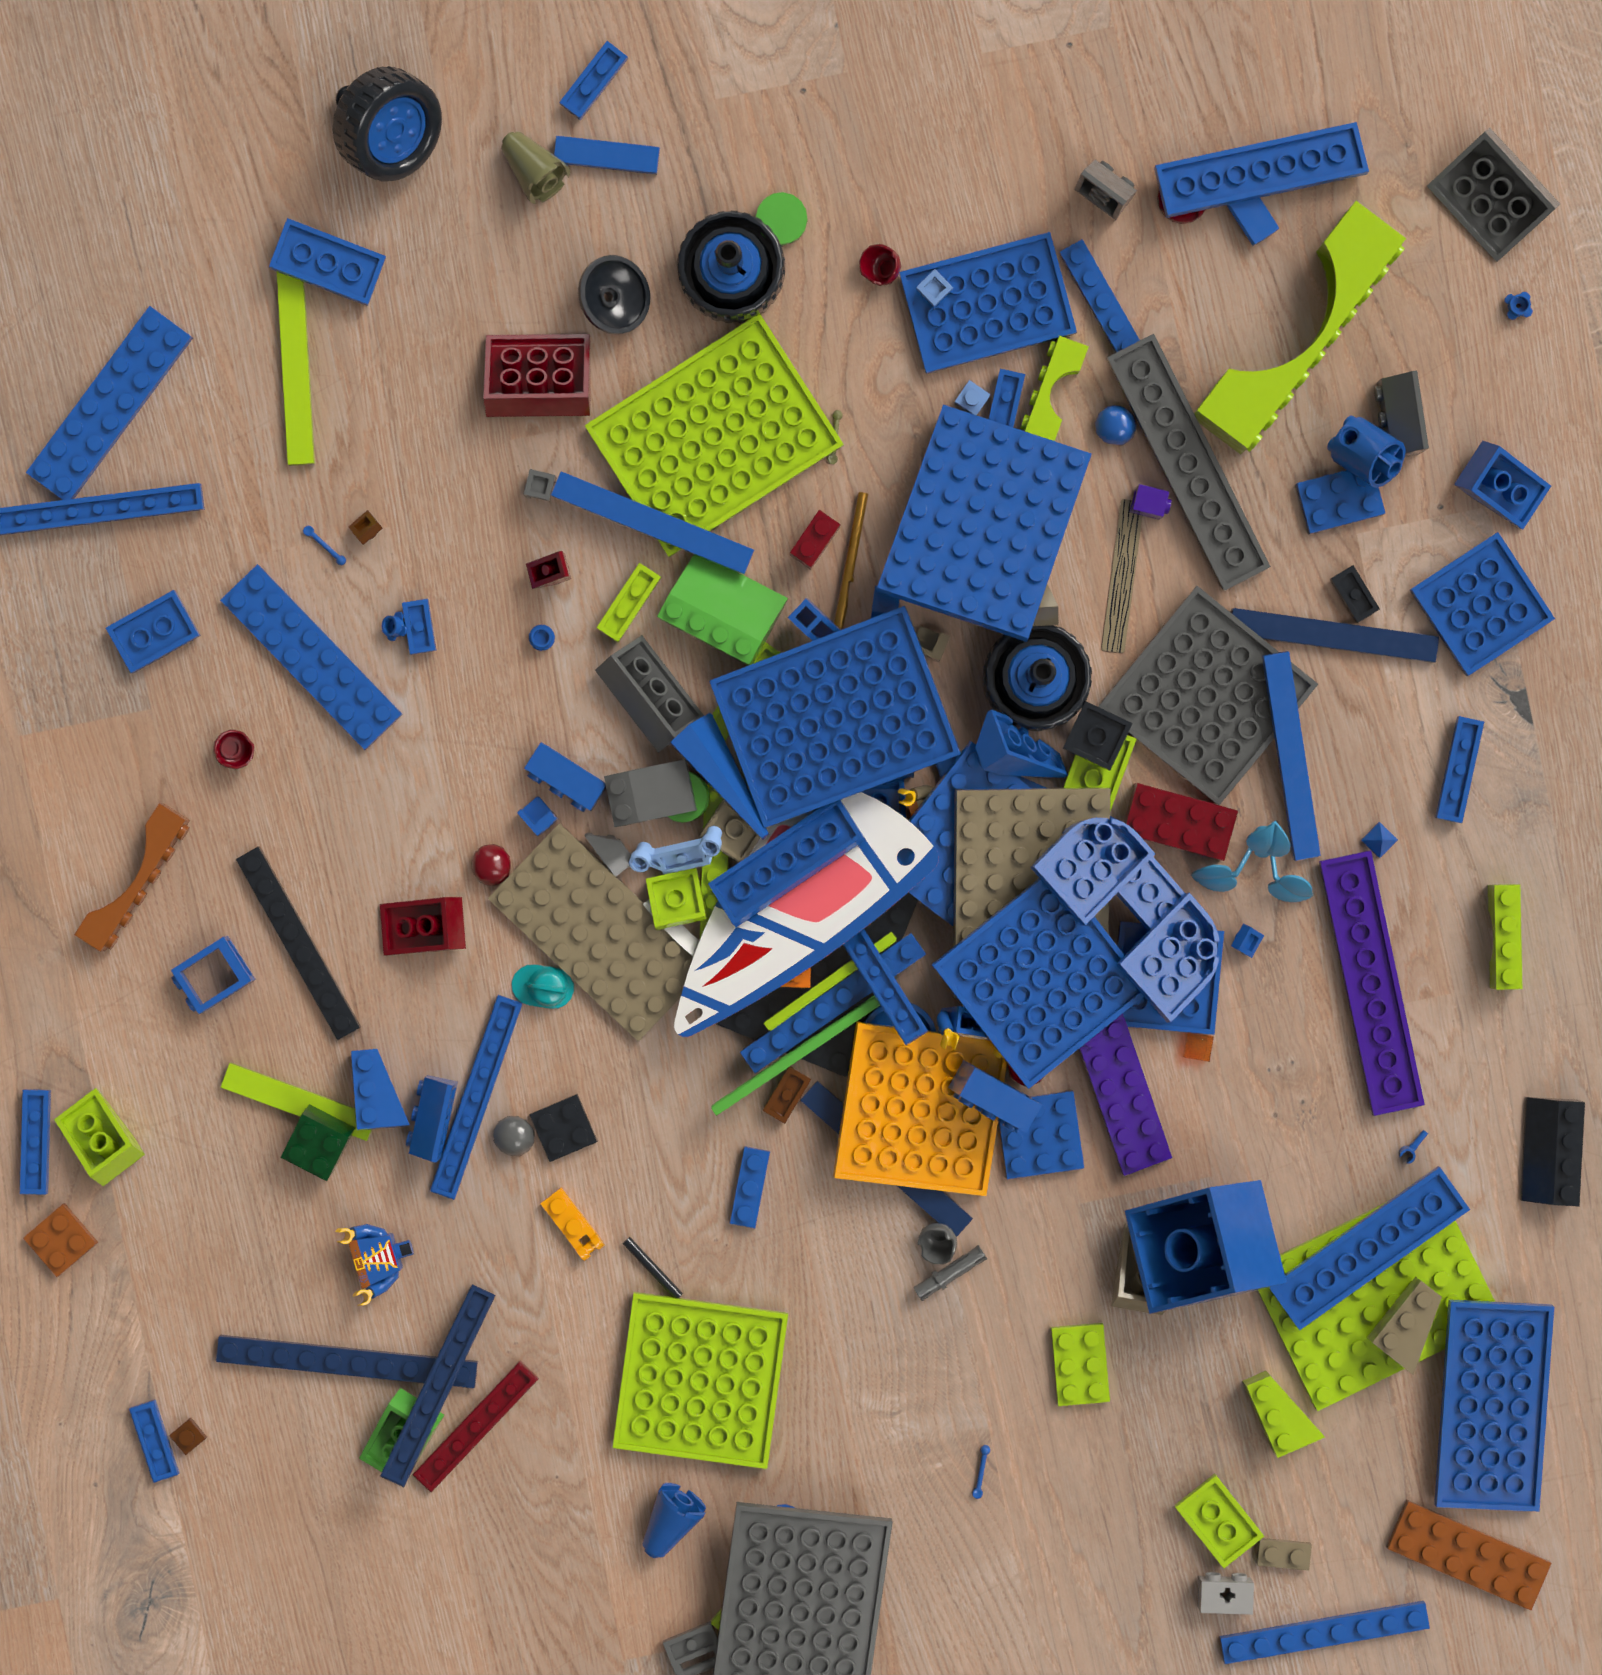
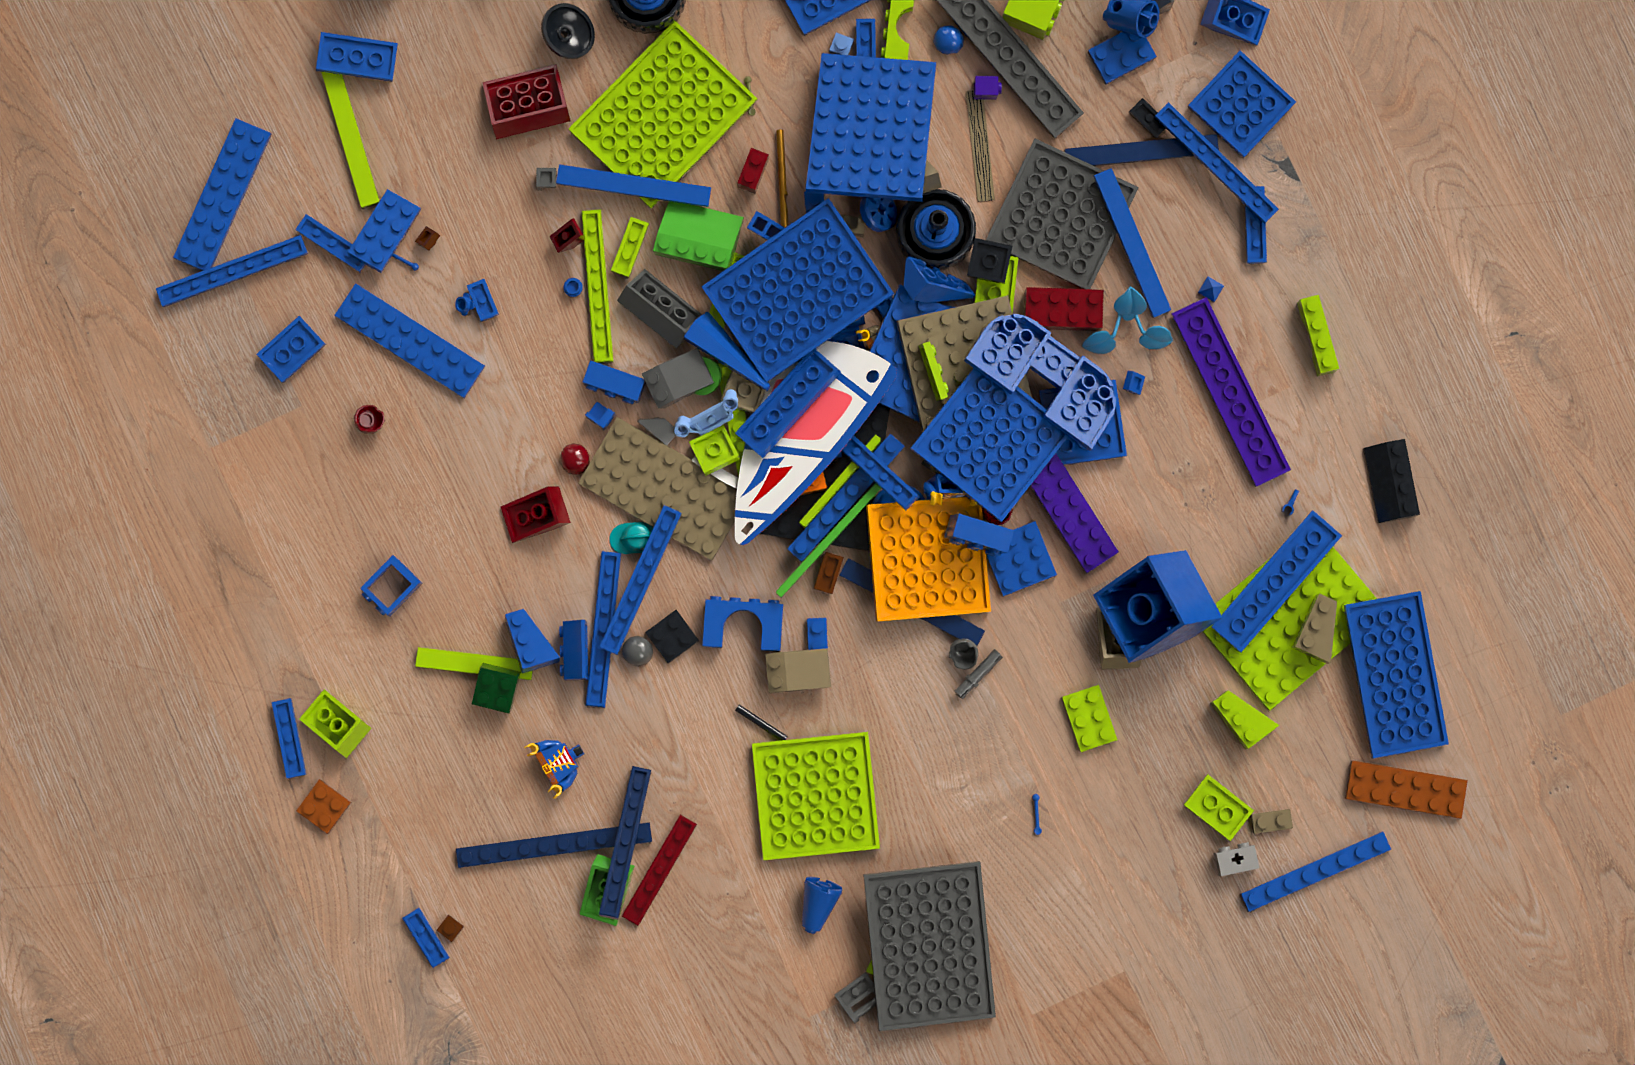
camera: 20 degrees left, 5 degrees down
dark orange arch [74,803,190,952] -> none
black plate [236,846,361,1040] -> none
light orange plate [540,1187,605,1261] -> none
clear orange plate [1183,1032,1214,1062] -> none
none -> blue plate [295,214,366,272]
none -> blue plate [348,189,421,273]
none -> lime tile [582,209,614,363]
none -> blue plate [600,505,682,655]
none -> blue arch [703,596,783,652]
none -> dark tan slope [765,648,831,693]
none -> blue wheel [860,197,897,232]
none -> lime plate [918,341,949,401]
none -> blue plate [1155,102,1279,224]

